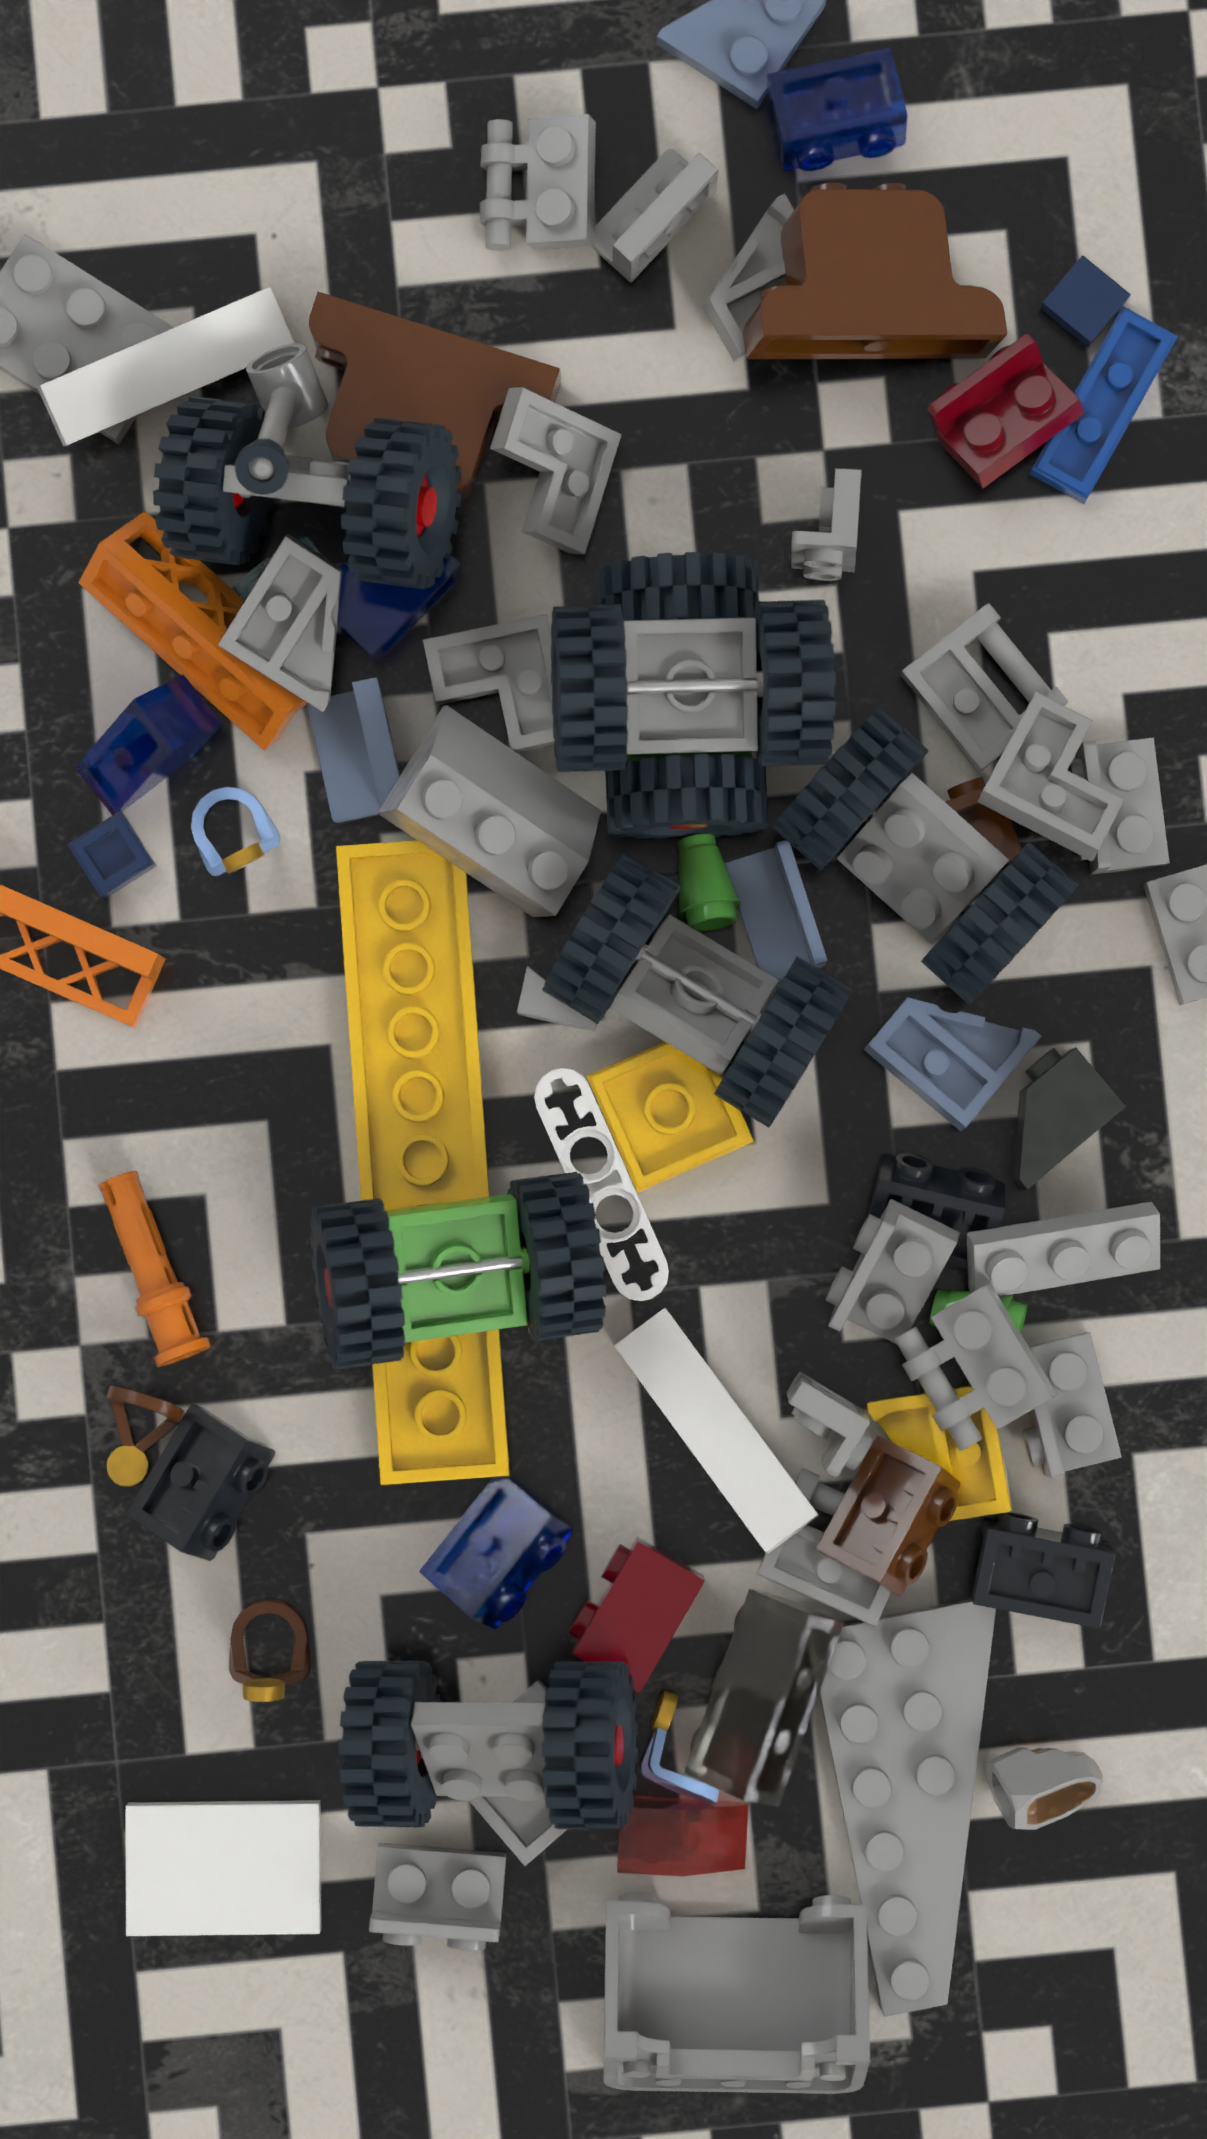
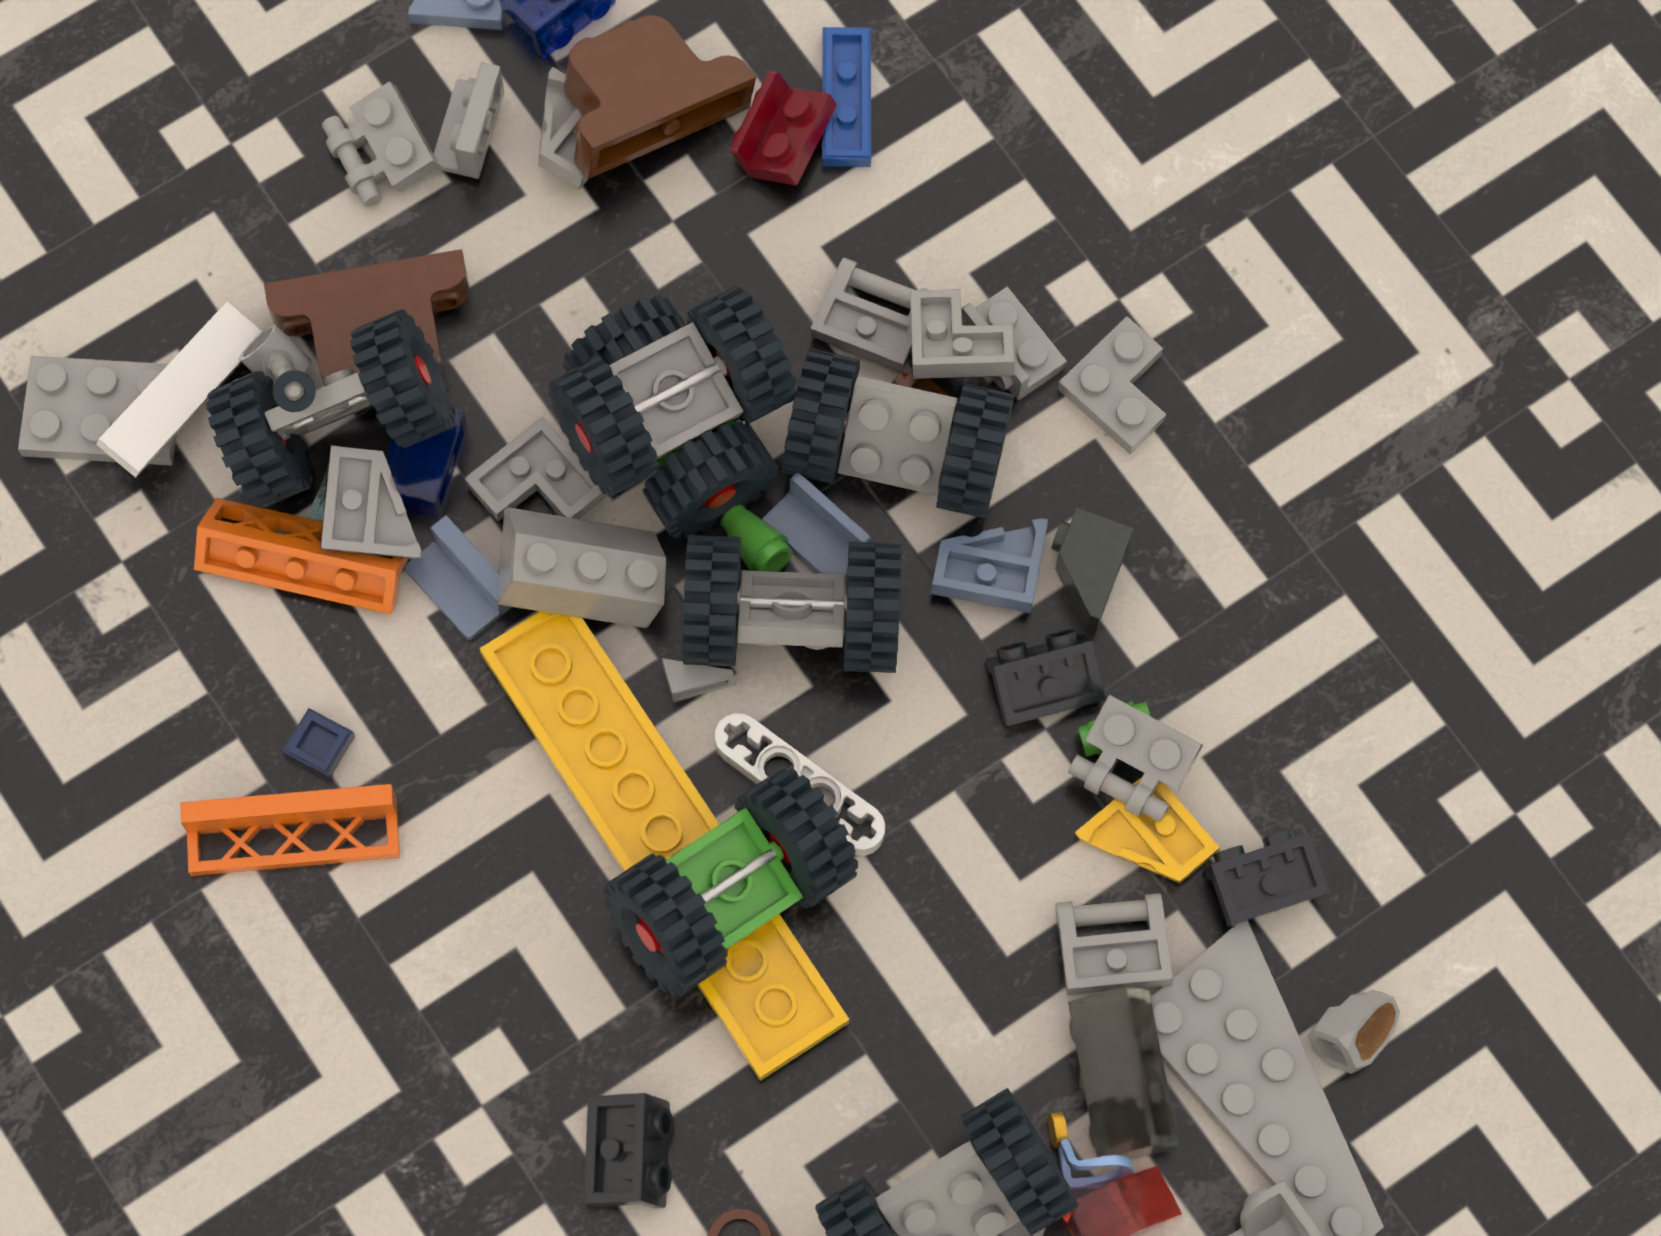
camera: 35 degrees left, 15 degrees down
clear blue slope [75,674,222,815] -> none
orange pin [98,1170,211,1367] -> none
reddish brown piece [106,1386,185,1488] -> none
light blue piece [191,787,280,877] -> none
clear blue bracket [419,1476,573,1629] -> none
light grey plate [490,387,621,554] -> none
dark red brick [568,1536,705,1694] -> none
yellow tile [586,1042,754,1193] -> none
white tile [614,1308,819,1554] -> none
light grey bracket [786,1371,874,1478] -> none
light grey bracket [791,468,861,581] -> none
reddish brown bracket [816,1435,960,1596] -> none
light grey bracket [825,1198,960,1344] -> none
light grey plate [967,1202,1160,1297] -> none
light grey bracket [1022,1332,1122,1478] -> none
dark blue tile [1040,255,1131,348] -> none

